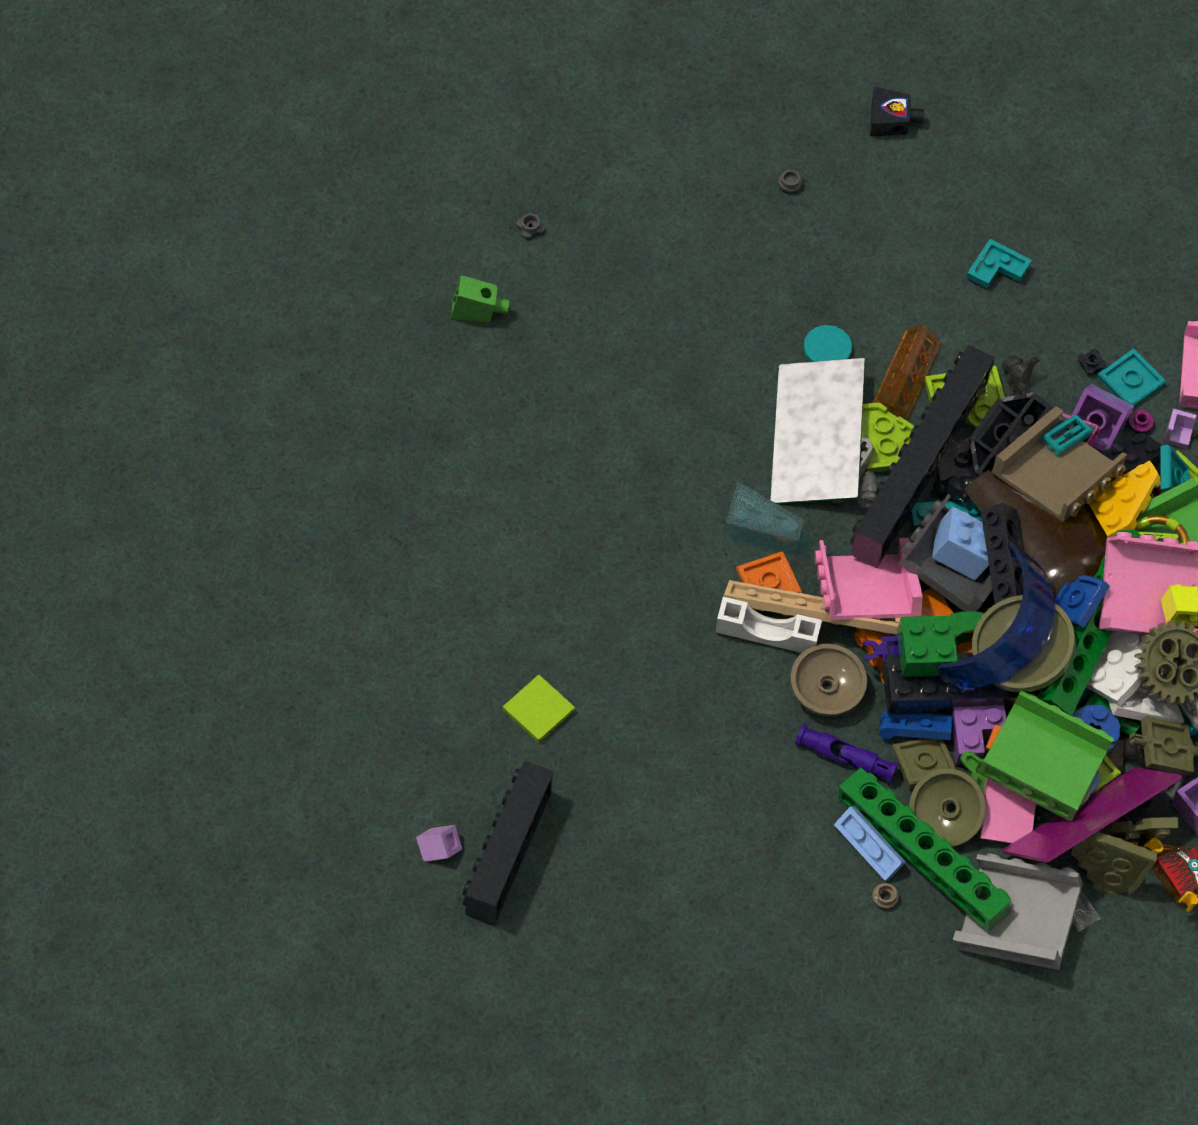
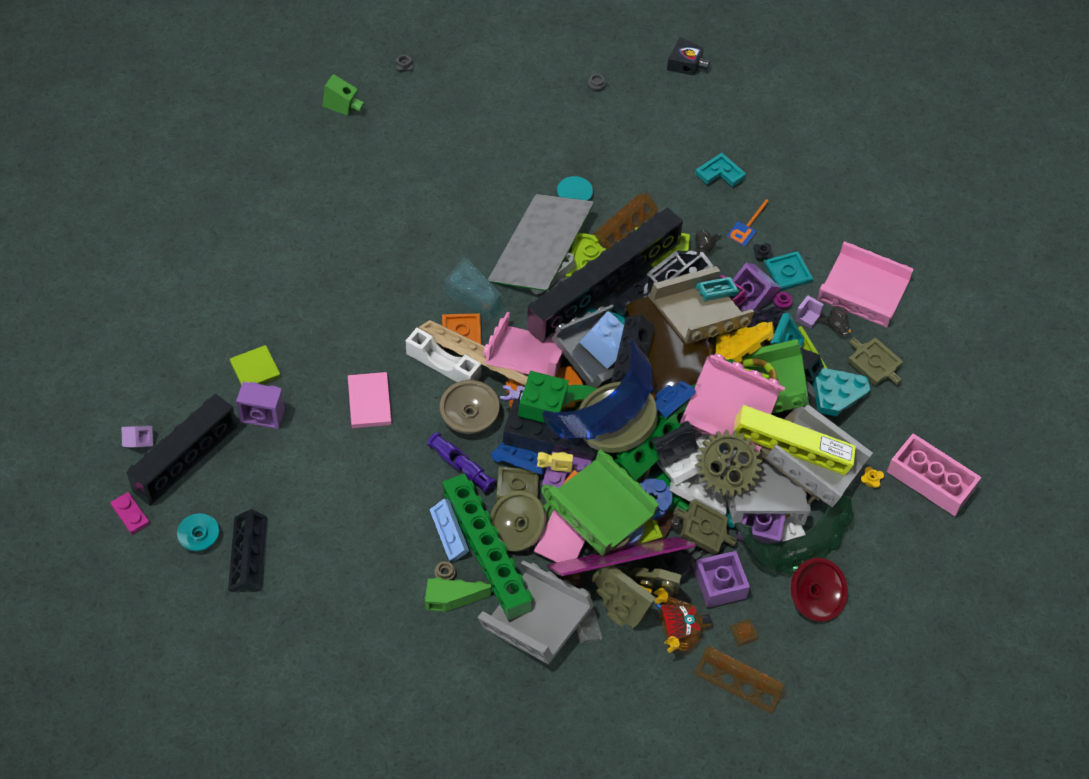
camera: 20 degrees right, 5 degrees down
none -> dark pink plate [110,492,150,535]
none -> teal dish [177,513,219,551]
none -> black fence [228,509,267,592]
none -> medium lavender brick [236,382,285,429]
none -> bright pink tile [348,372,391,428]
none -> bright green slope [425,577,491,612]
none -> light yellow plate [537,452,573,472]
none -> black plate [651,420,698,468]
none -> piece [726,199,769,246]

